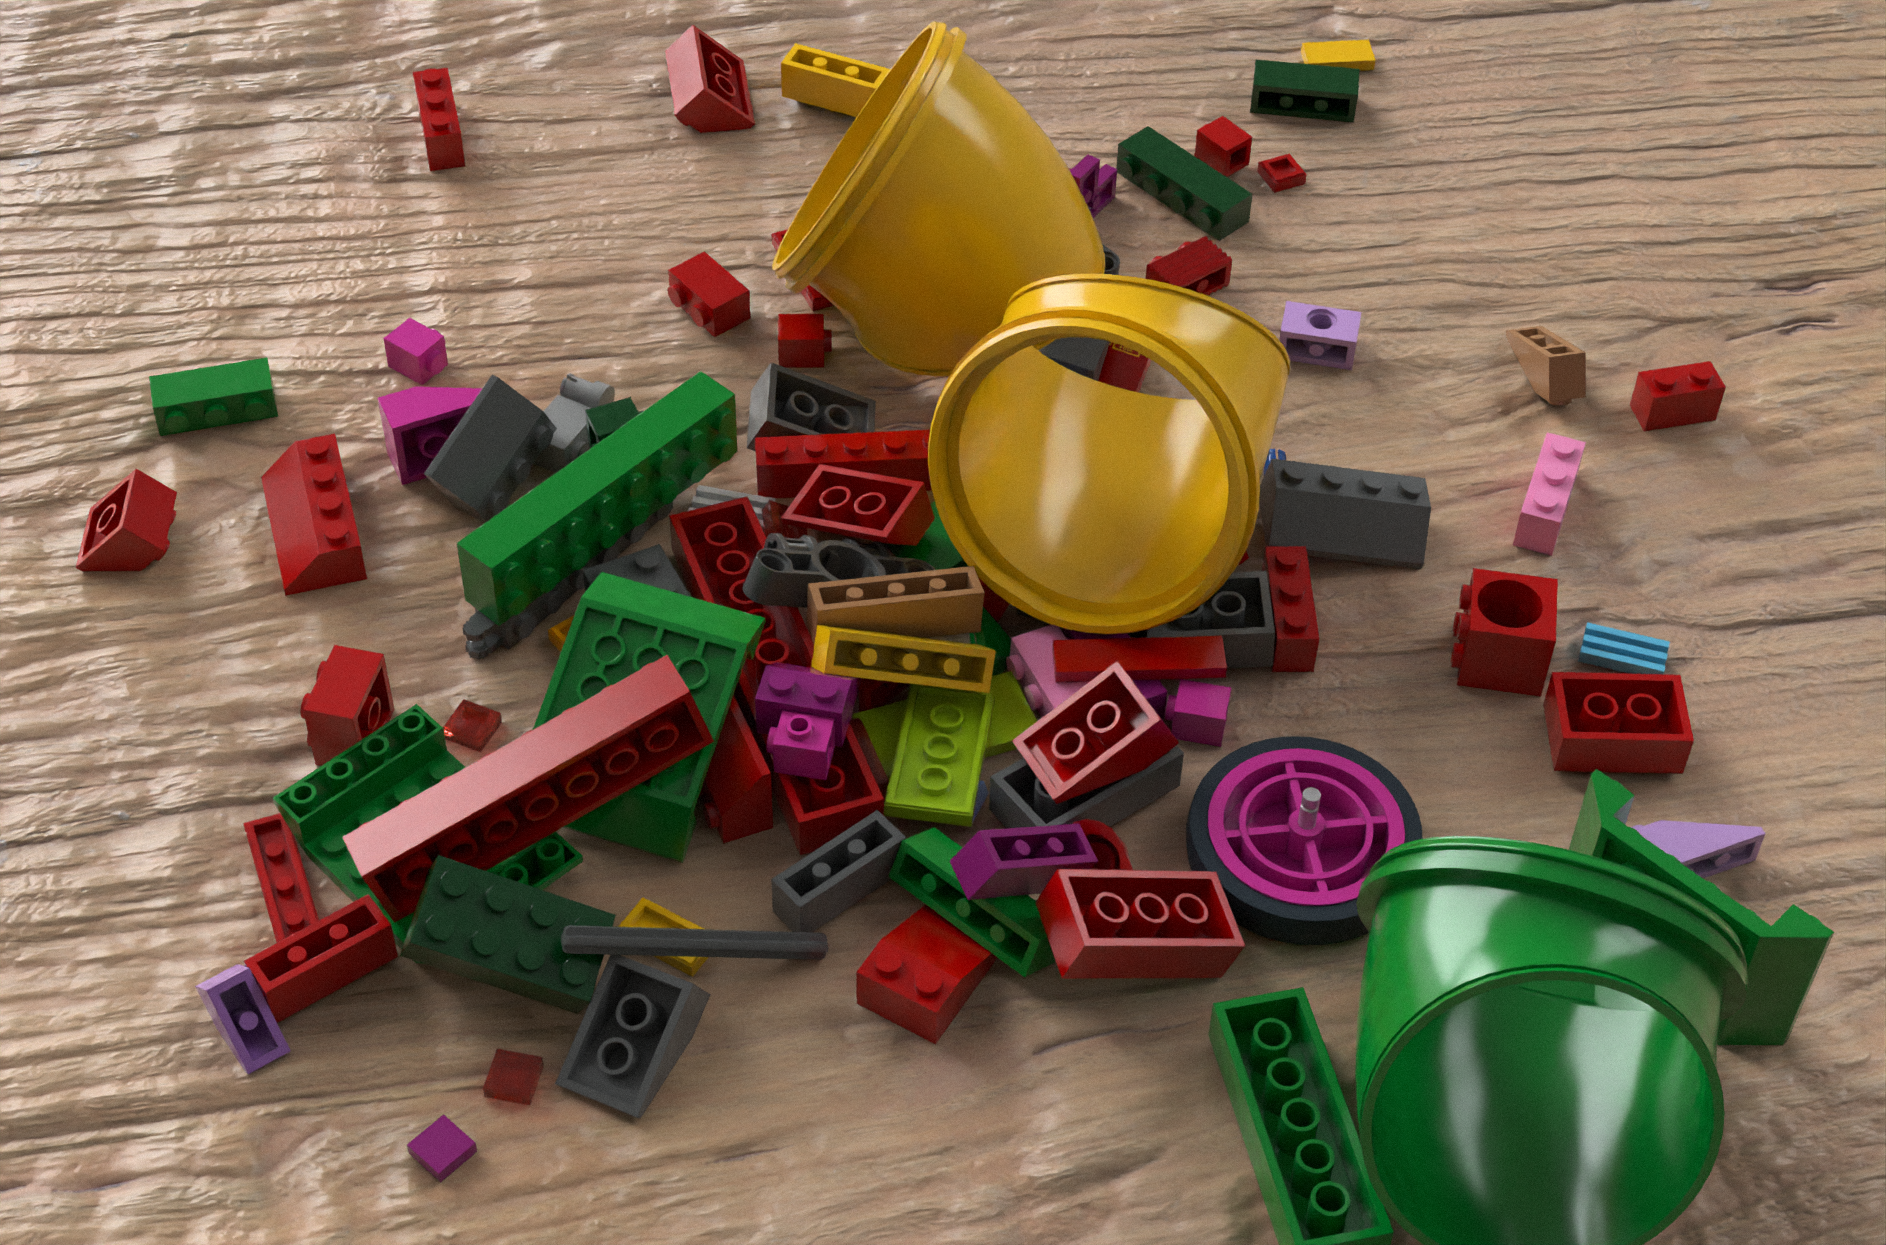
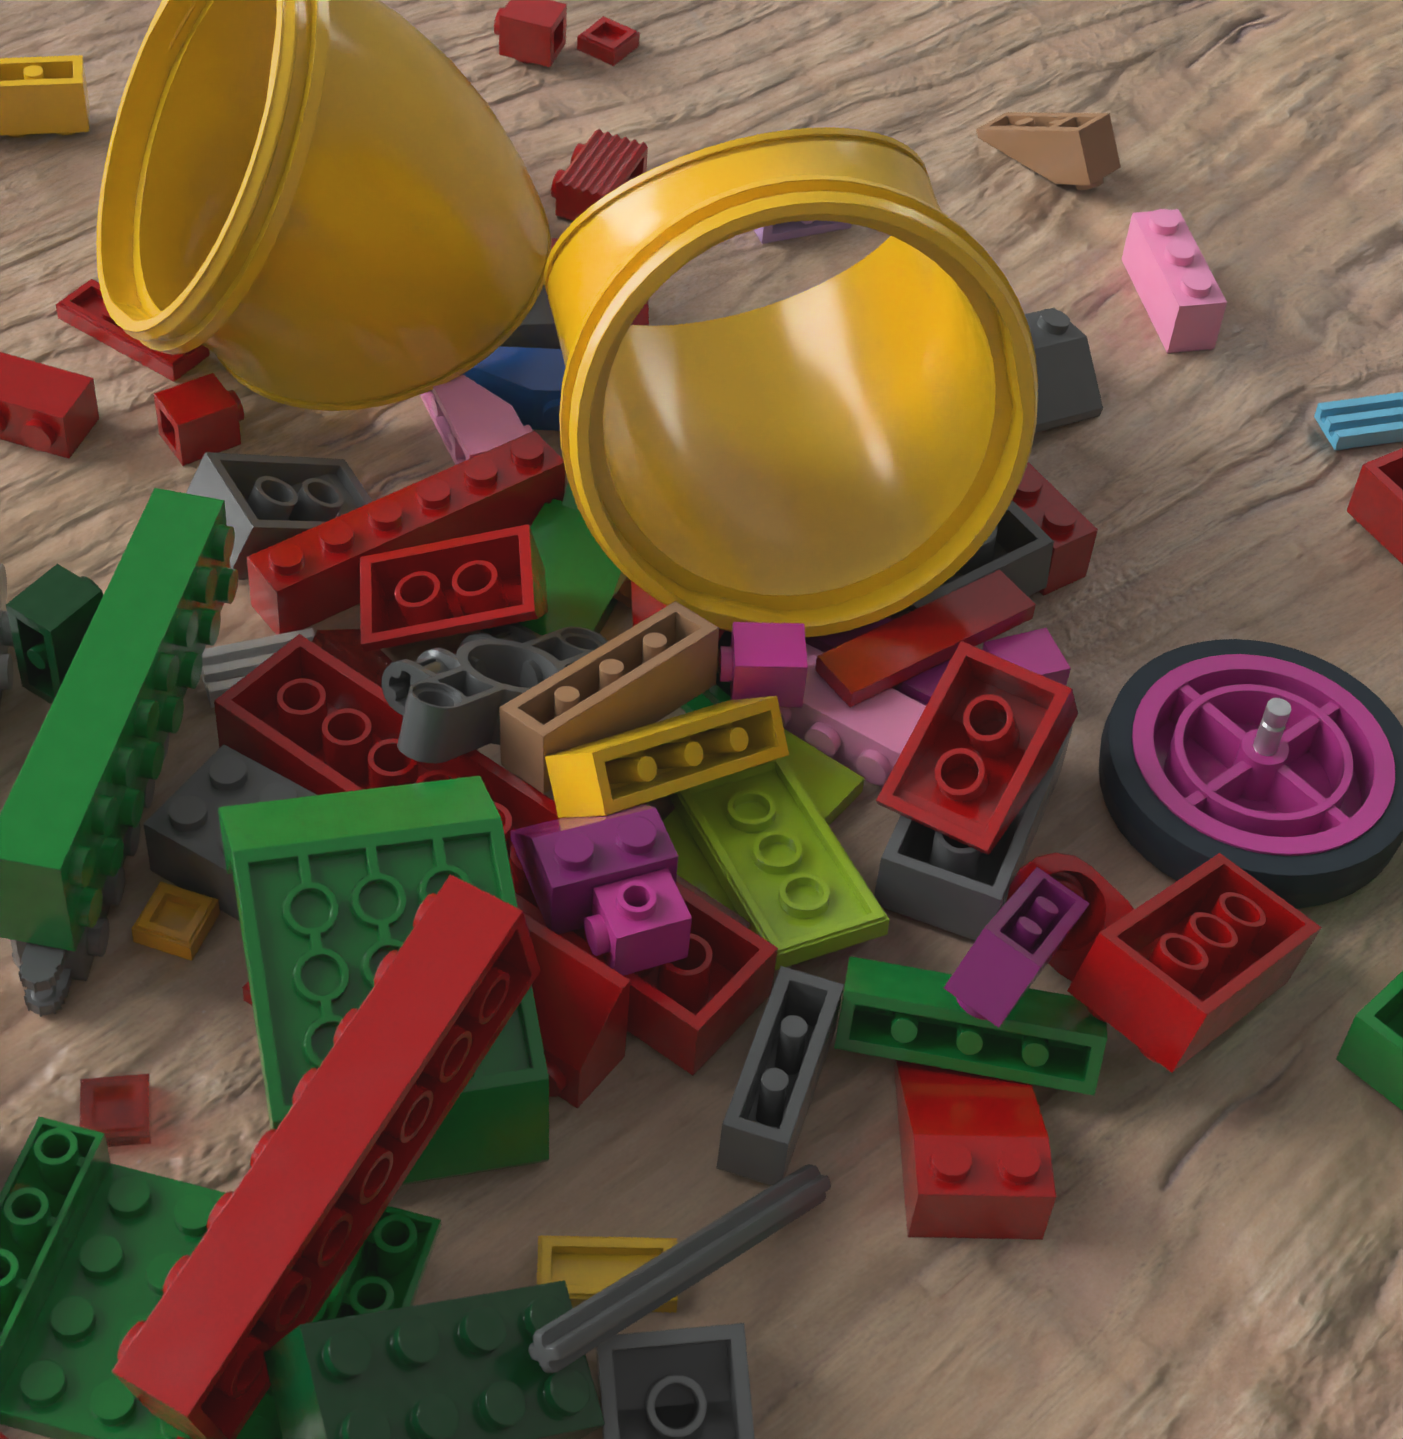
camera: 35 degrees left, 0 degrees up
dark green brick [1116,126,1253,241] -> none
red brick [1451,568,1558,697] -> none
red brick [1630,361,1726,432] -> none
none -> dark pink brick [719,622,808,708]

